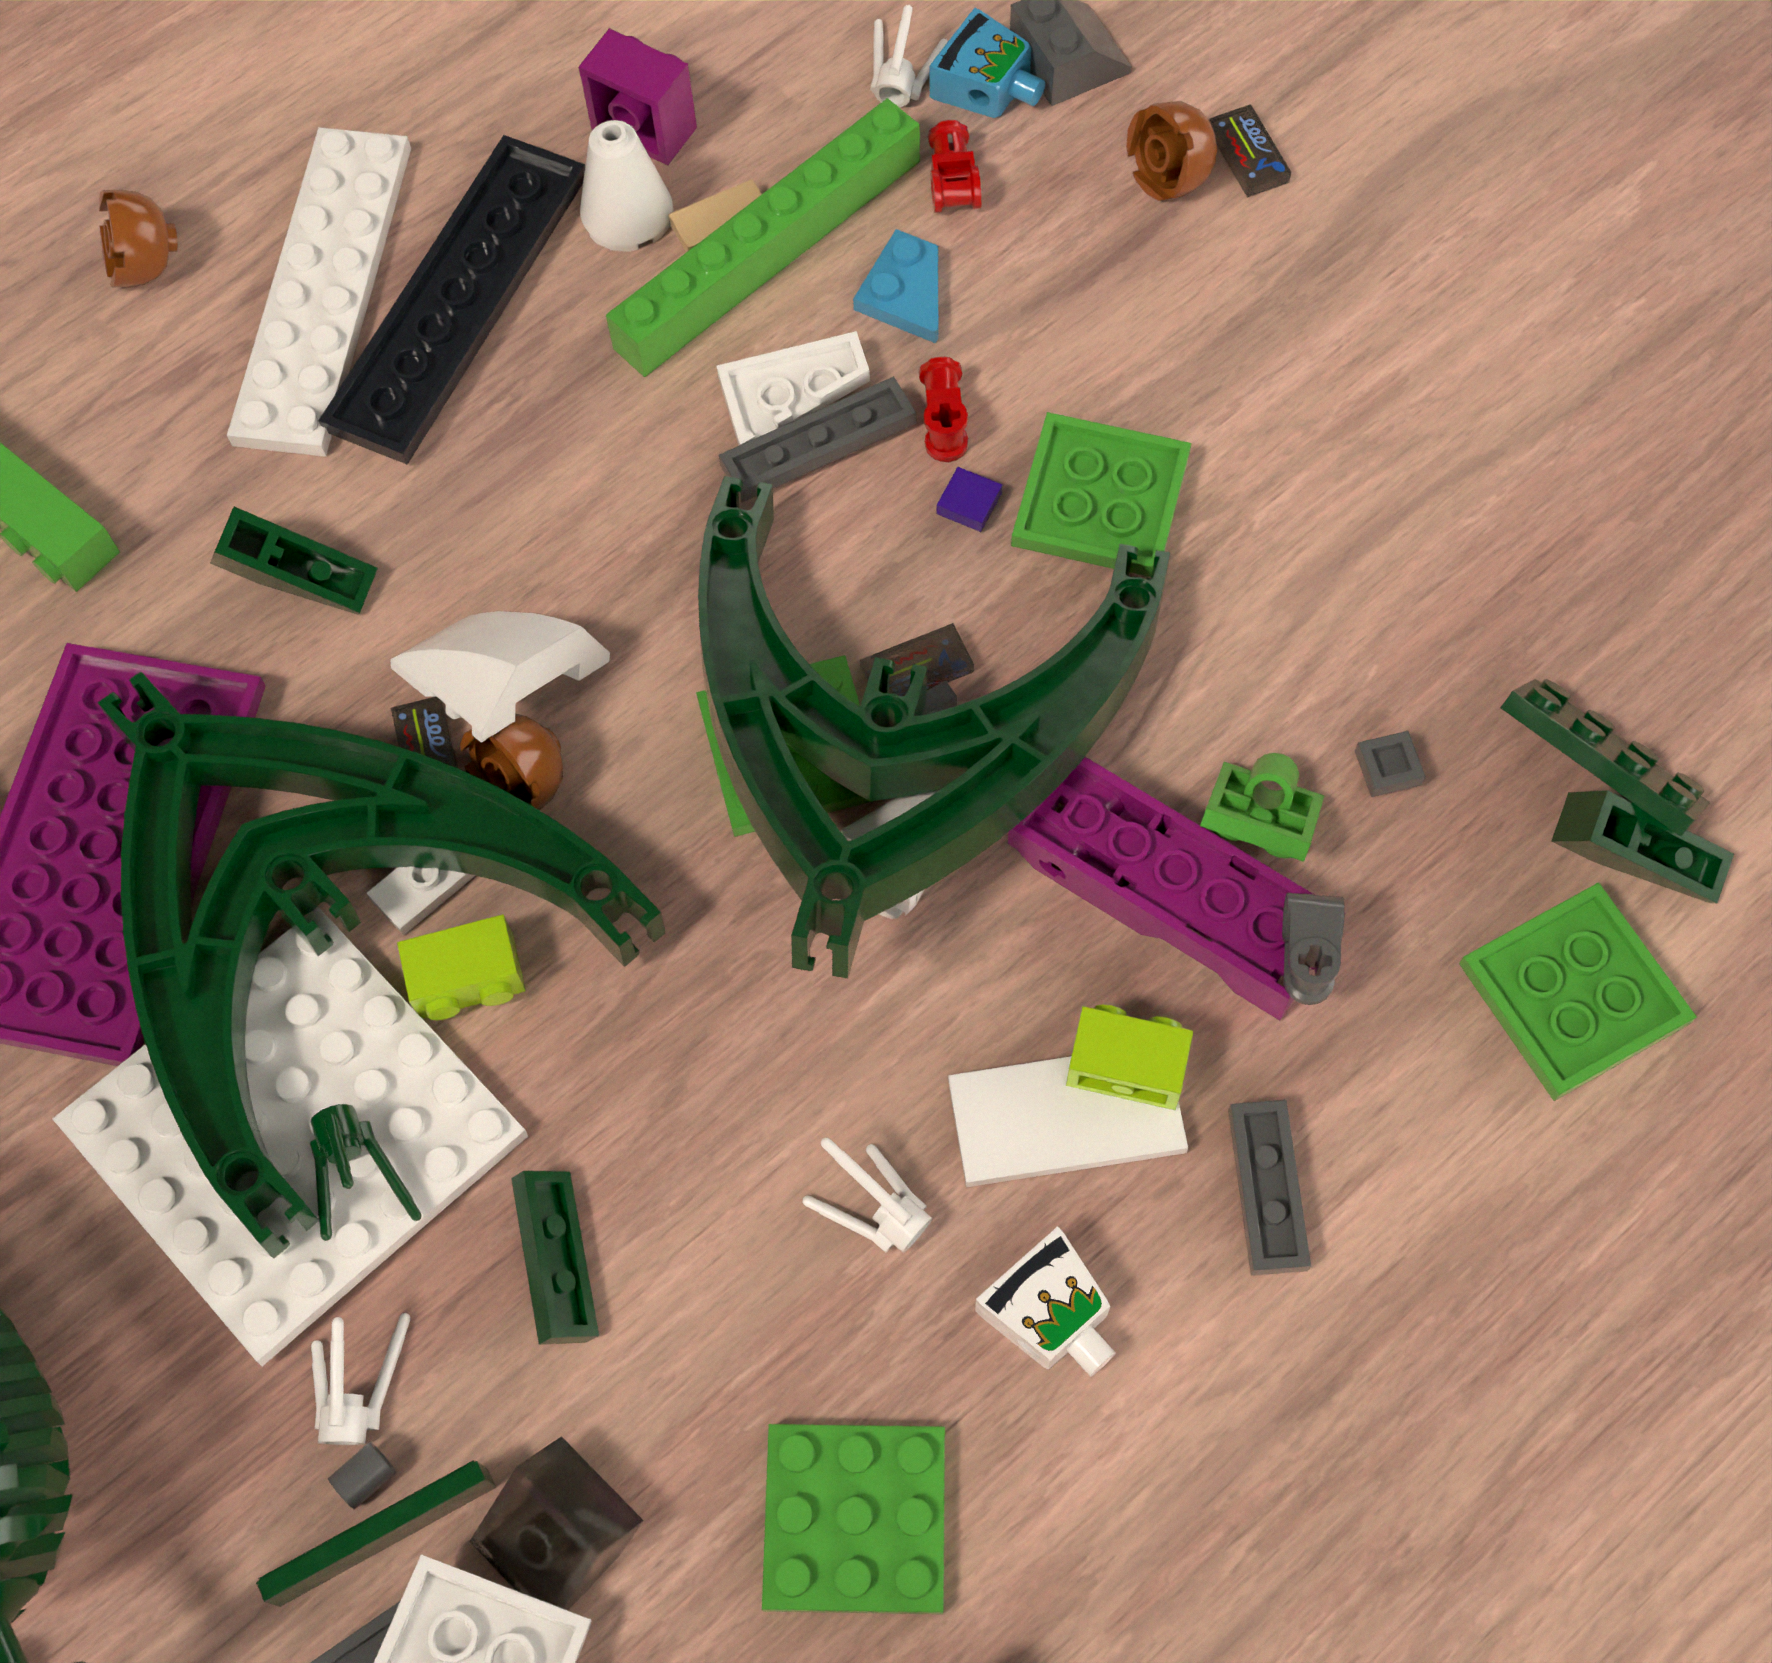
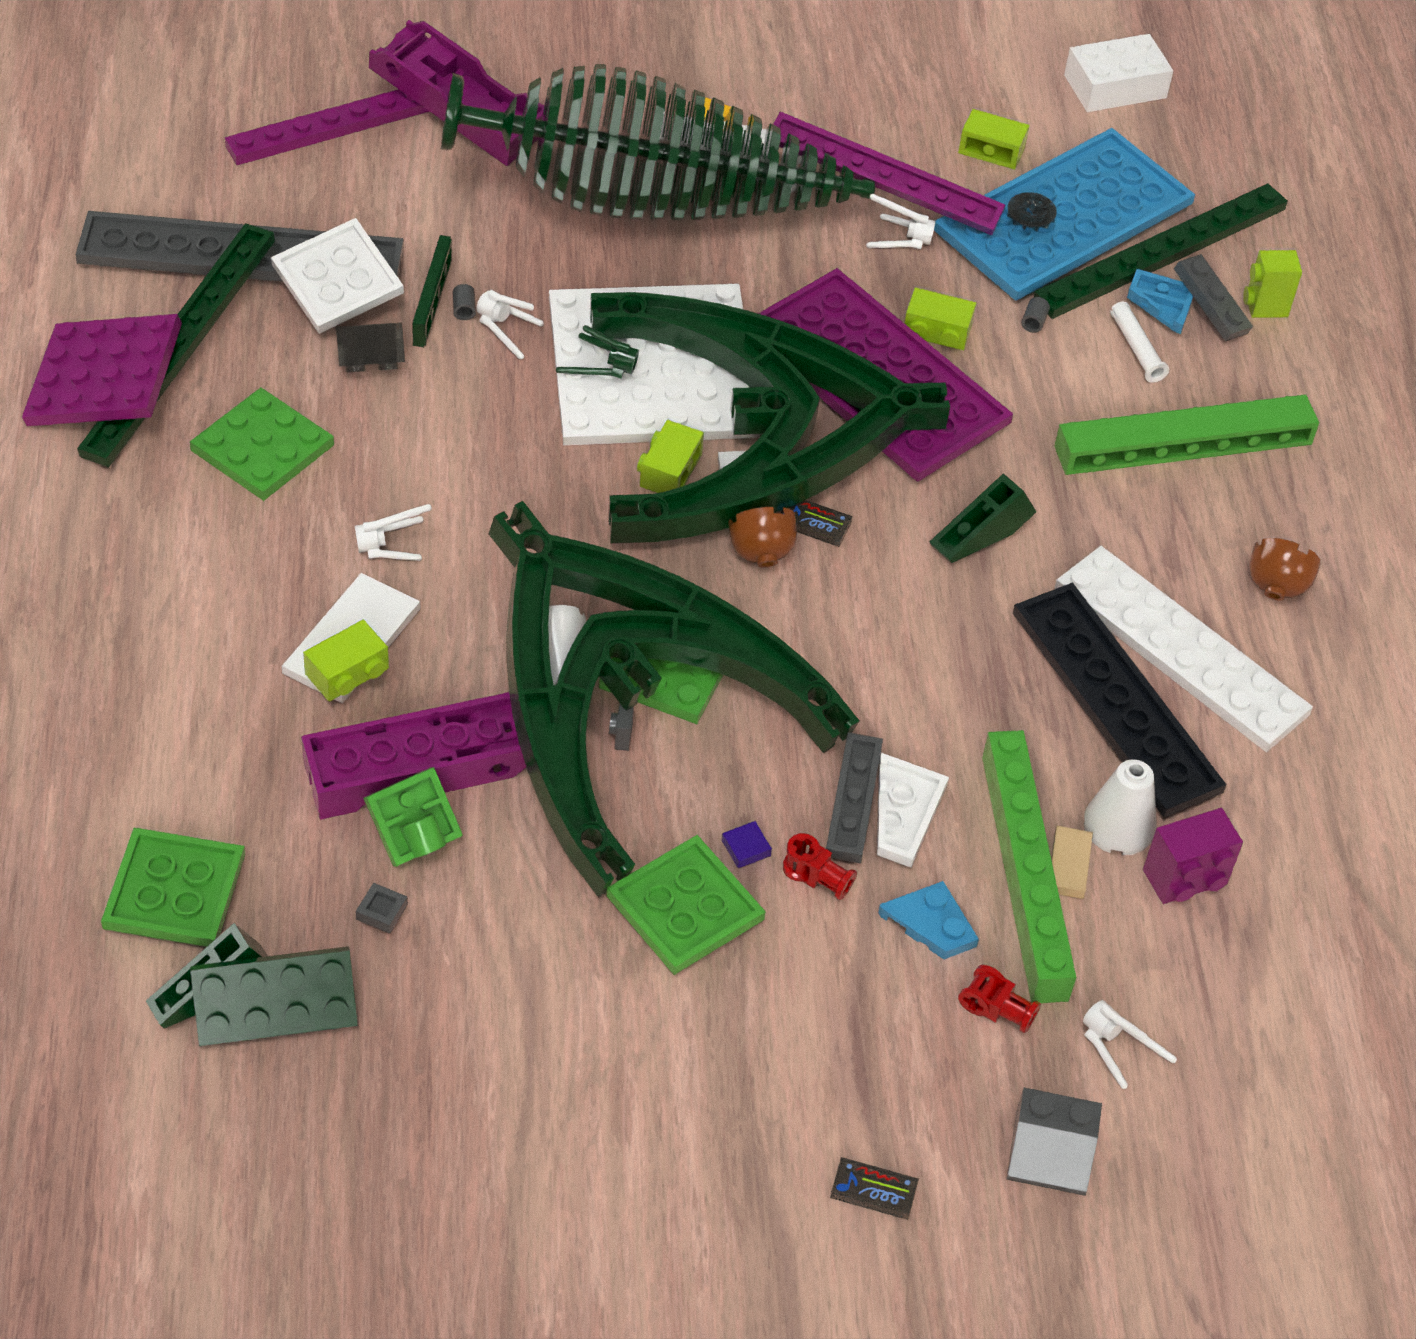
camera: 120 degrees right, 15 degrees down
white wedge [391,611,610,742] -> none
dark green plate [511,1171,599,1345] -> none
clear smoke tile [860,623,974,696] -> none
dark azure torso [929,8,1045,118] -> none
white torso [975,1226,1116,1377] -> none
dark orange cylinder [1126,101,1217,200] -> none
dark grey plate [1228,1100,1311,1276] -> none
dark grey piece [1282,893,1345,1005] -> none

